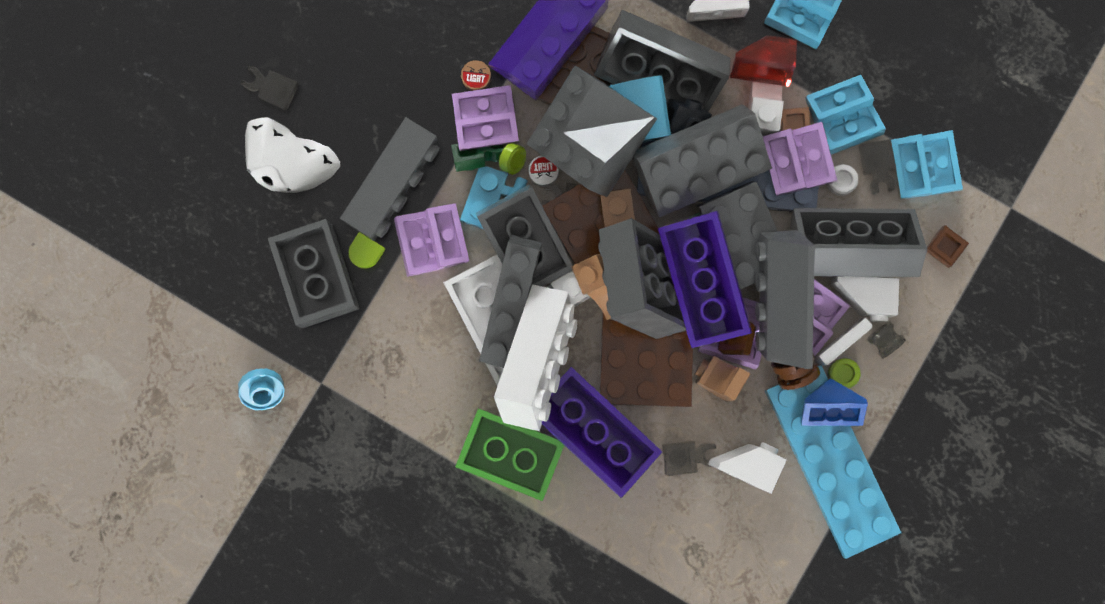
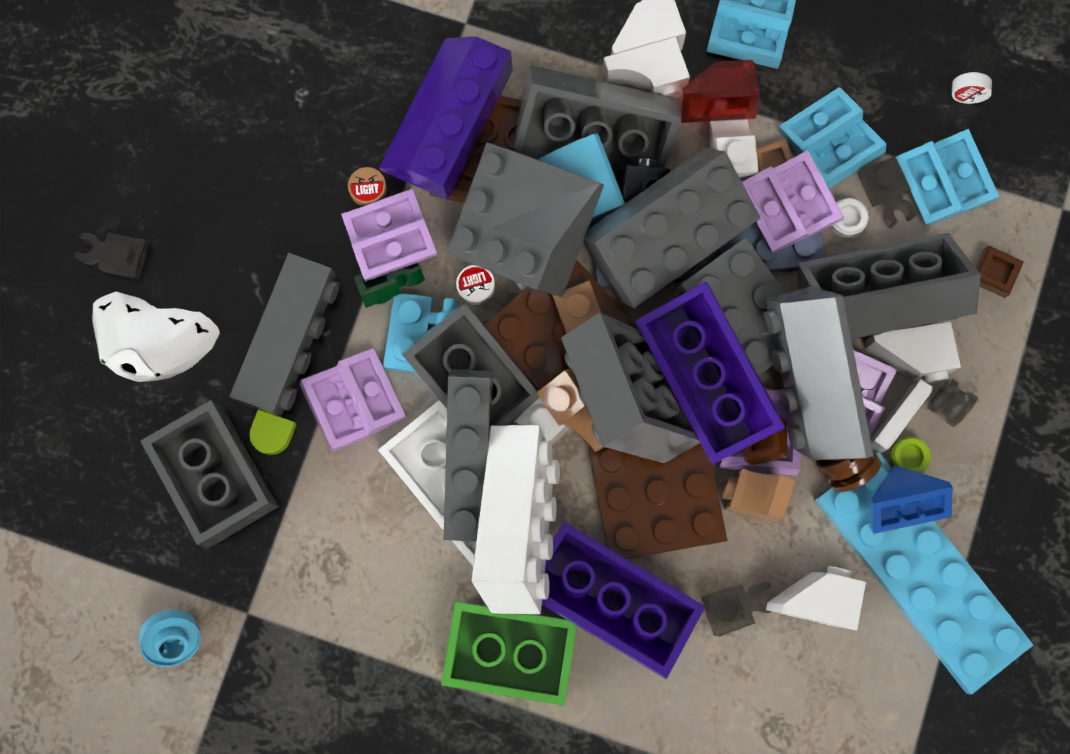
camera: 10 degrees left, 5 degrees down
lime tile [499,143,526,175] -> none
none -> white arch [602,36,690,99]
none -> white tile [952,72,992,104]

